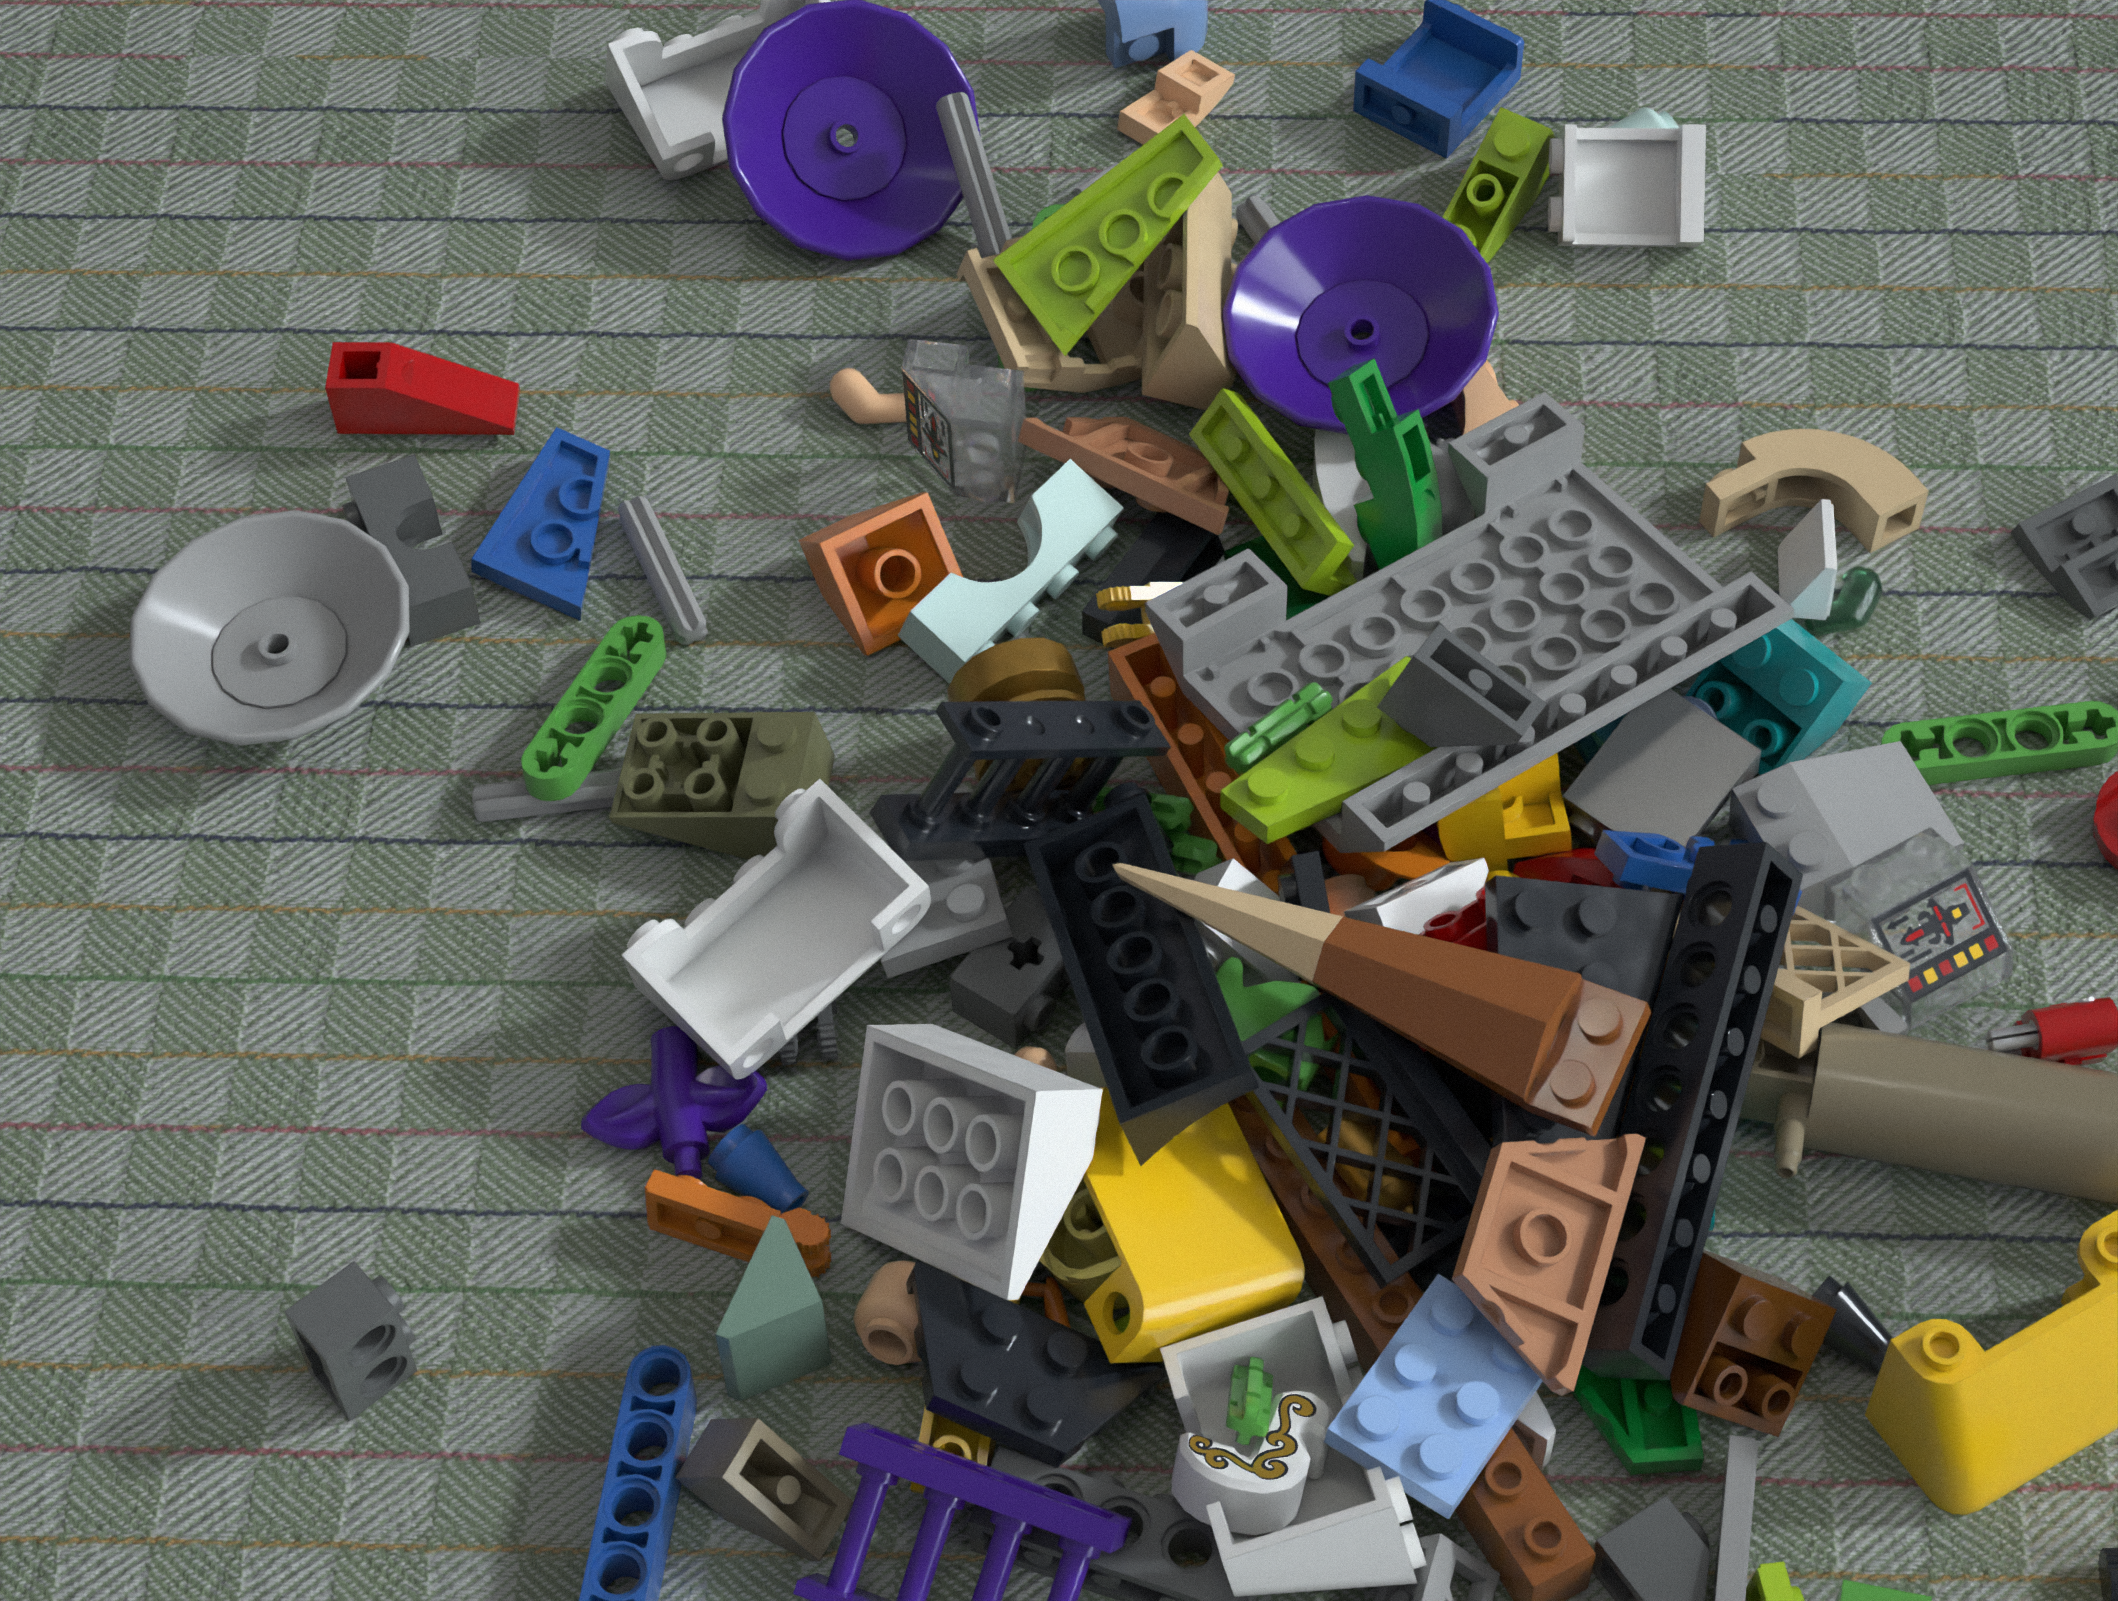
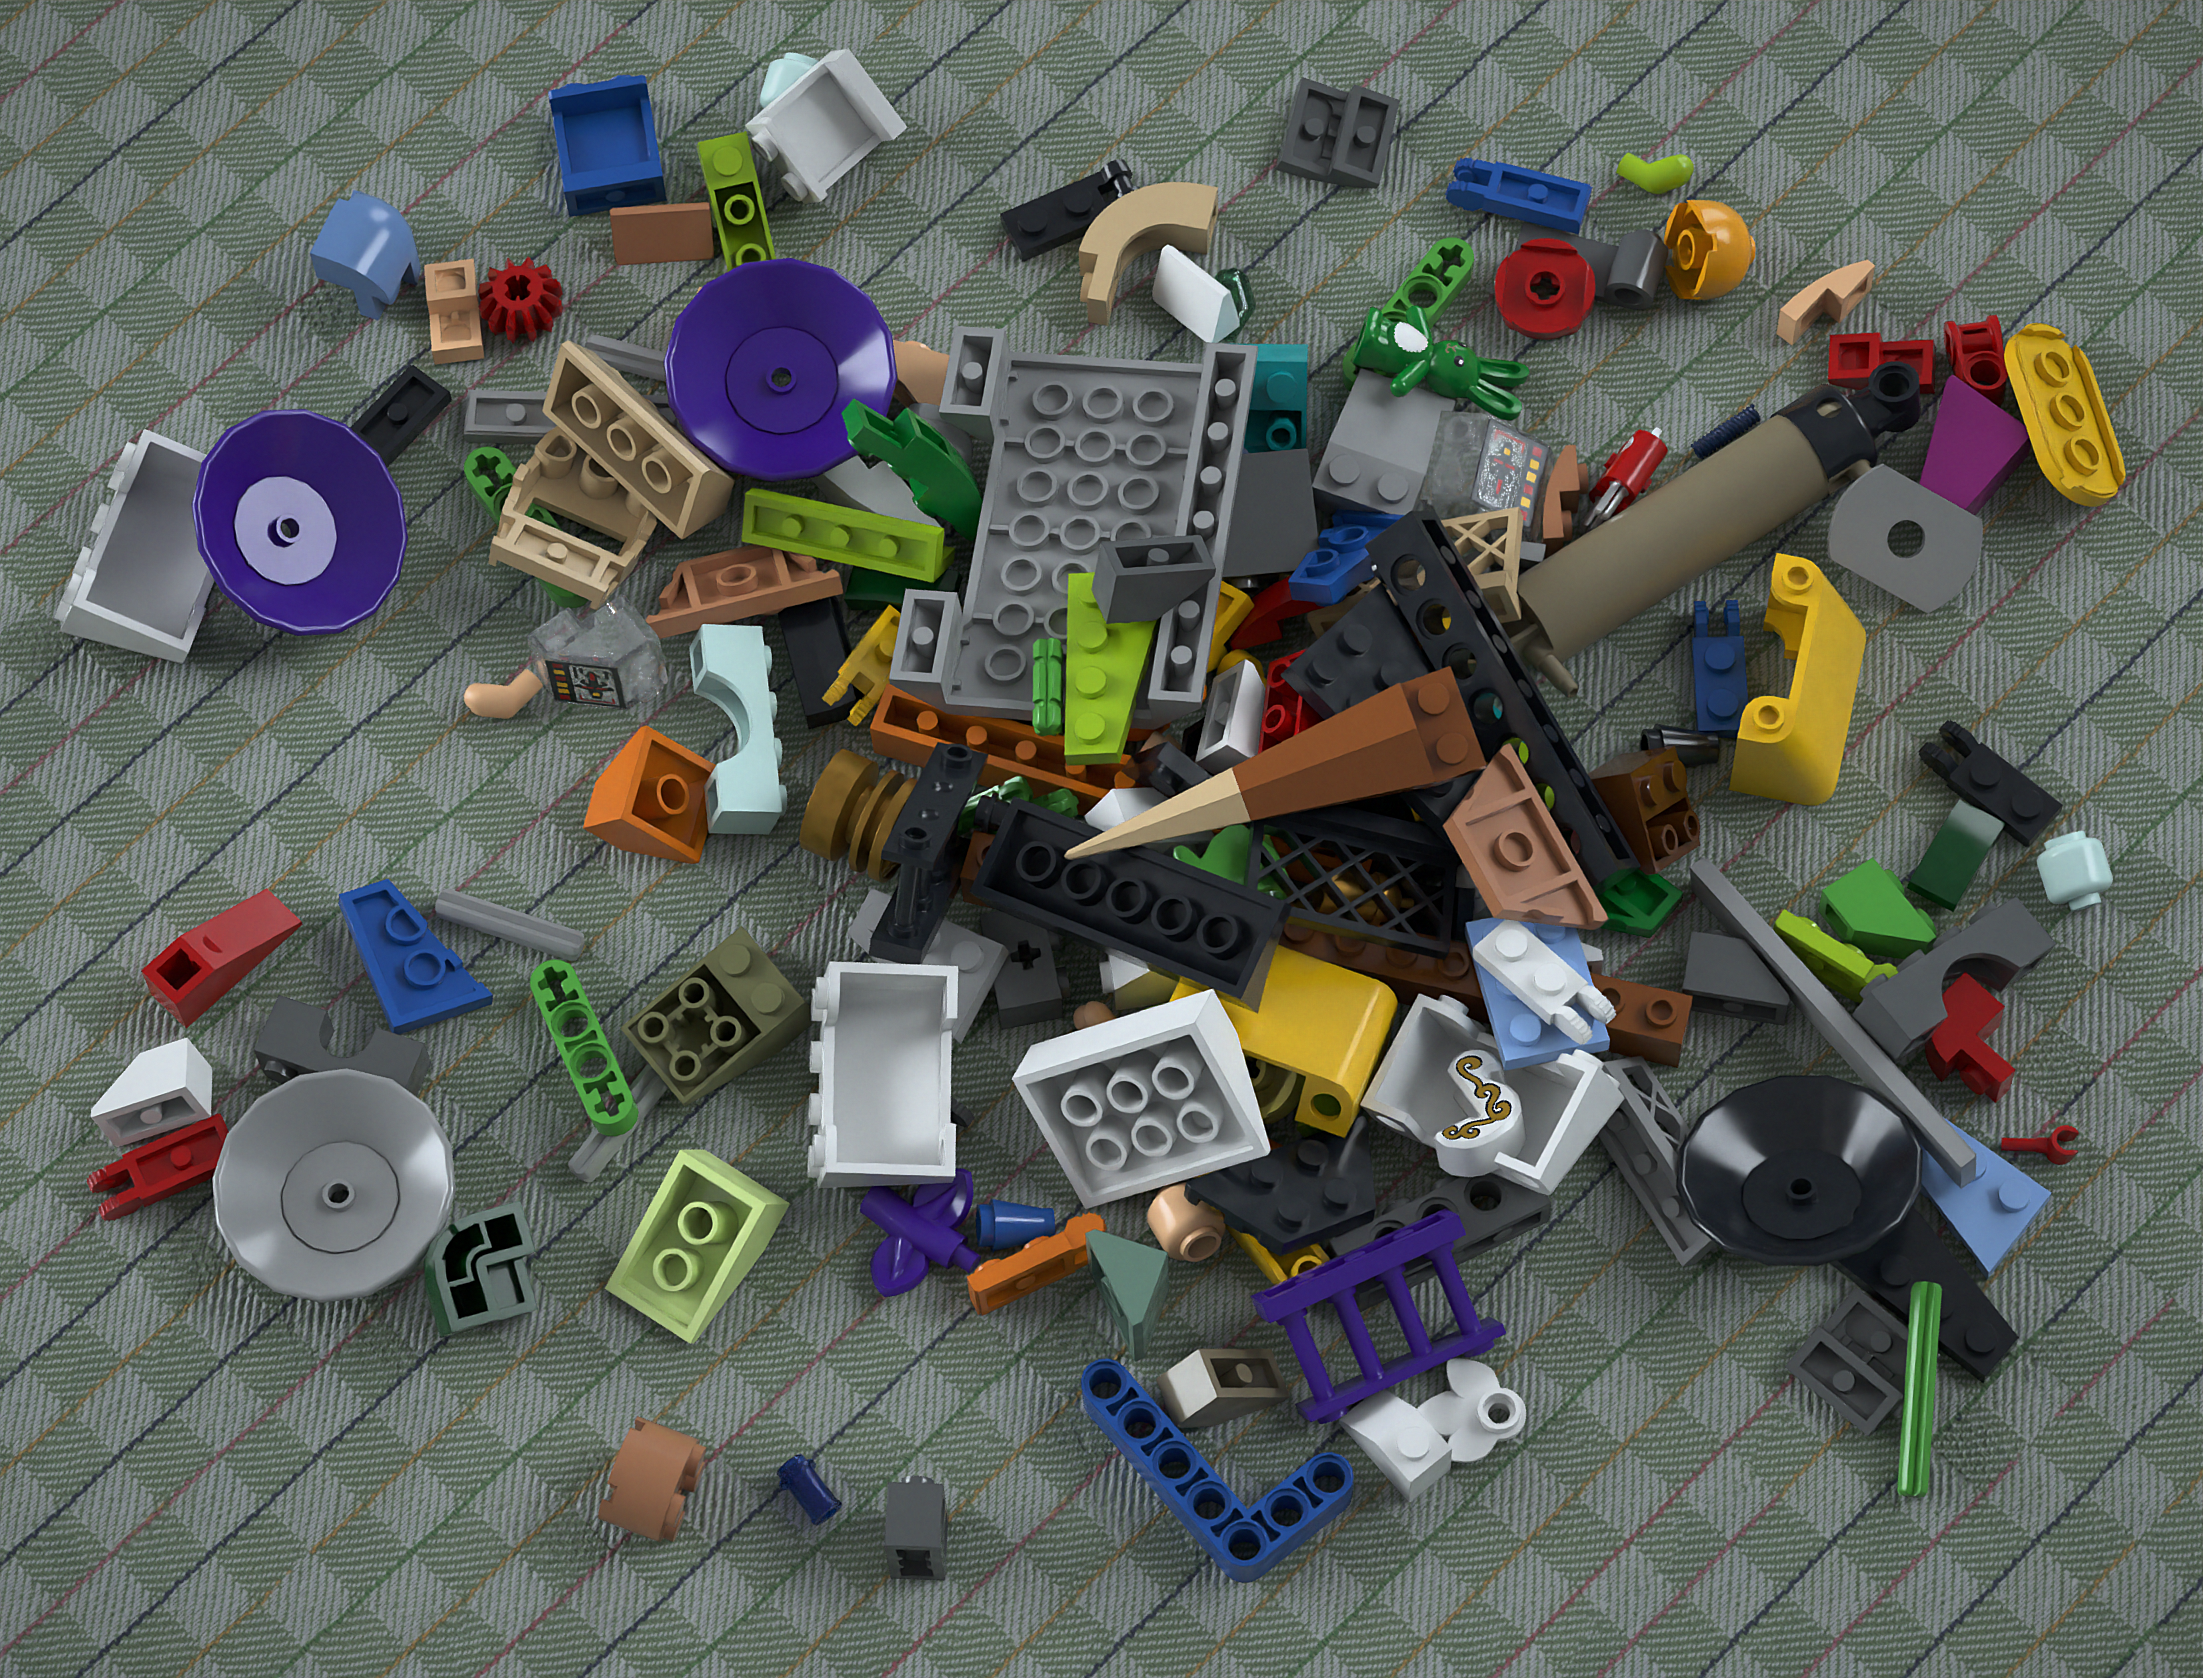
camera: 45 degrees left, 10 degrees up
light grey axle [936,92,1012,258] -> none
lime wing [993,114,1223,356] -> none
bright green axle [1226,1357,1273,1445] -> none
none -> red hinge [86,1113,229,1221]
none -> white slope [91,1038,212,1147]
none -> black hinge [350,365,452,468]
none -> dark green brick [424,1200,538,1338]
none -> red gear [478,256,563,344]
none -> nougat brick [598,1416,706,1542]
none -> yellowish green slope [605,1149,790,1344]
none -> nougat slope [610,202,715,265]
none -> clear blue pin [776,1454,842,1526]
none -> black plate [1000,159,1140,262]
none -> green animal [1352,305,1529,421]
none -> white hinge [1473,919,1616,1045]
none -> nougat slope [1541,445,1588,559]
none -> blue hinge [1691,600,1748,738]

